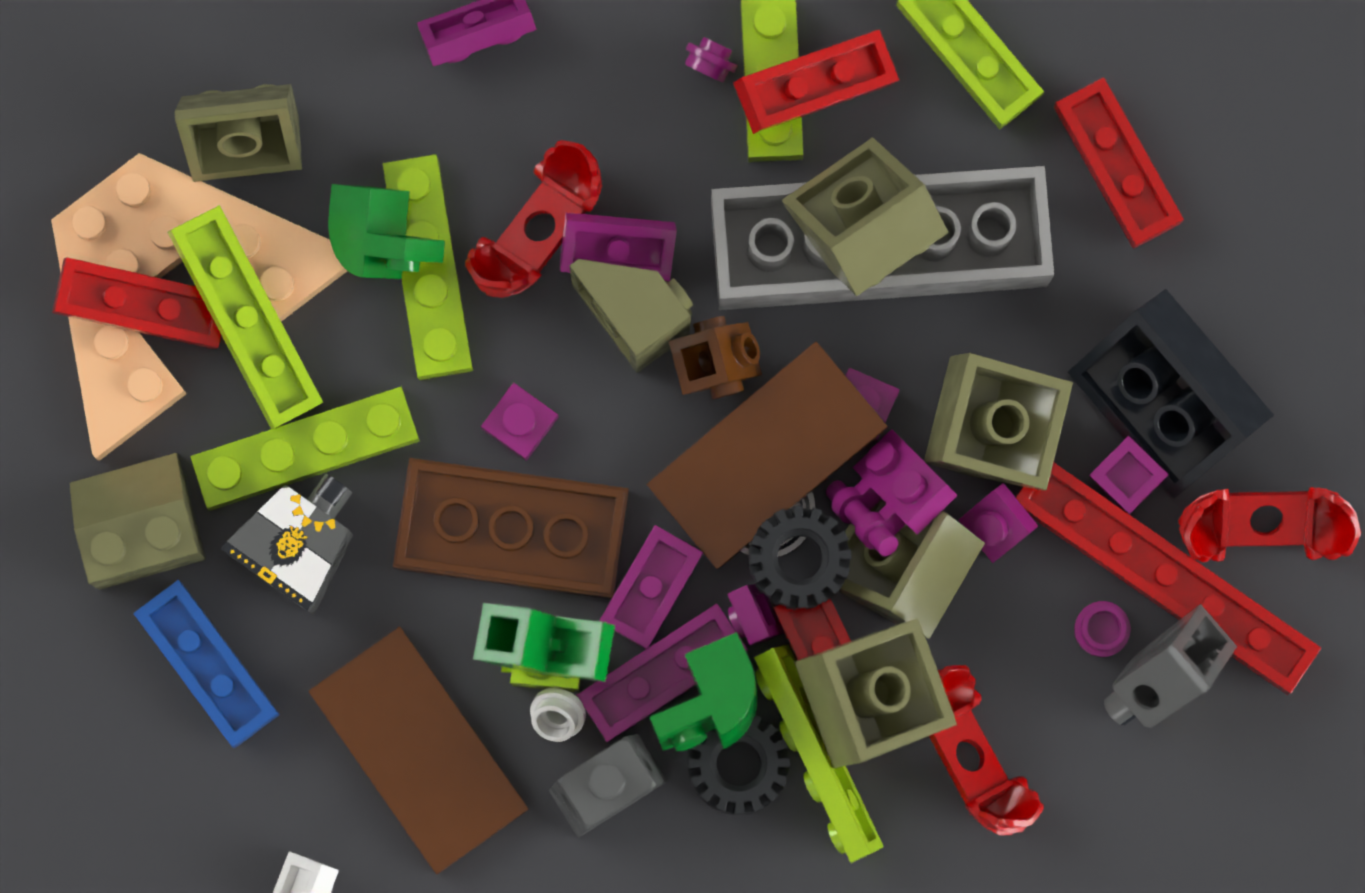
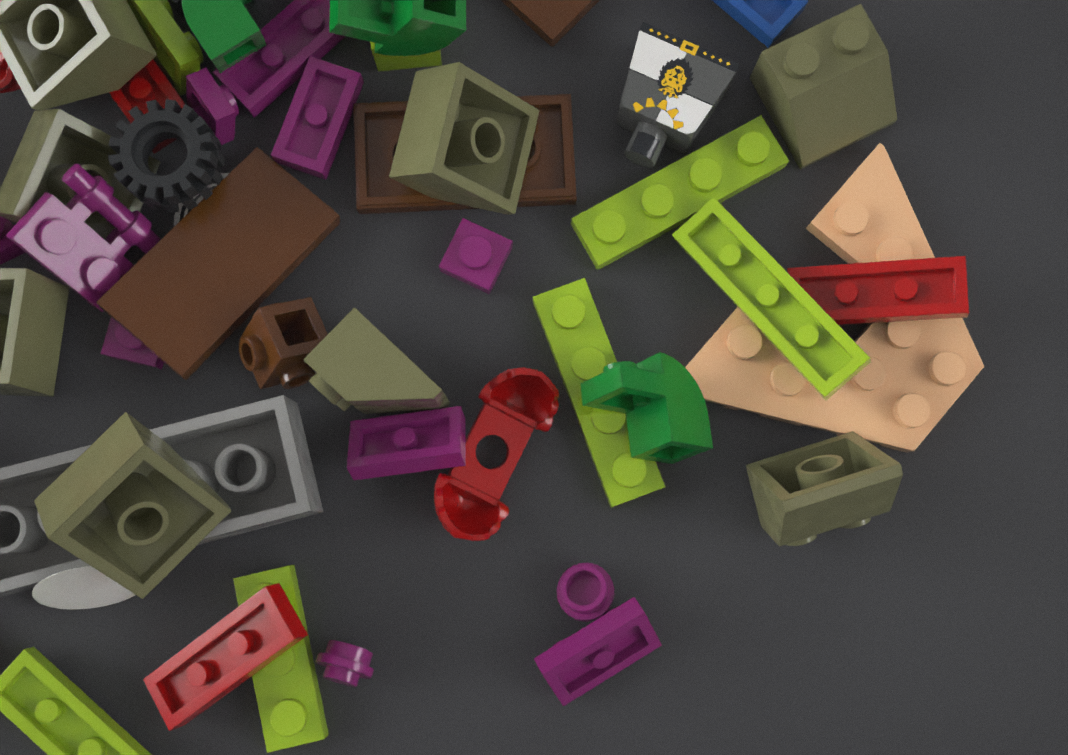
camera: 170 degrees right, 0 degrees up
none -> white sticker [32,566,135,609]
none -> olive slope [389,62,540,215]
none -> magenta plate [557,563,615,622]

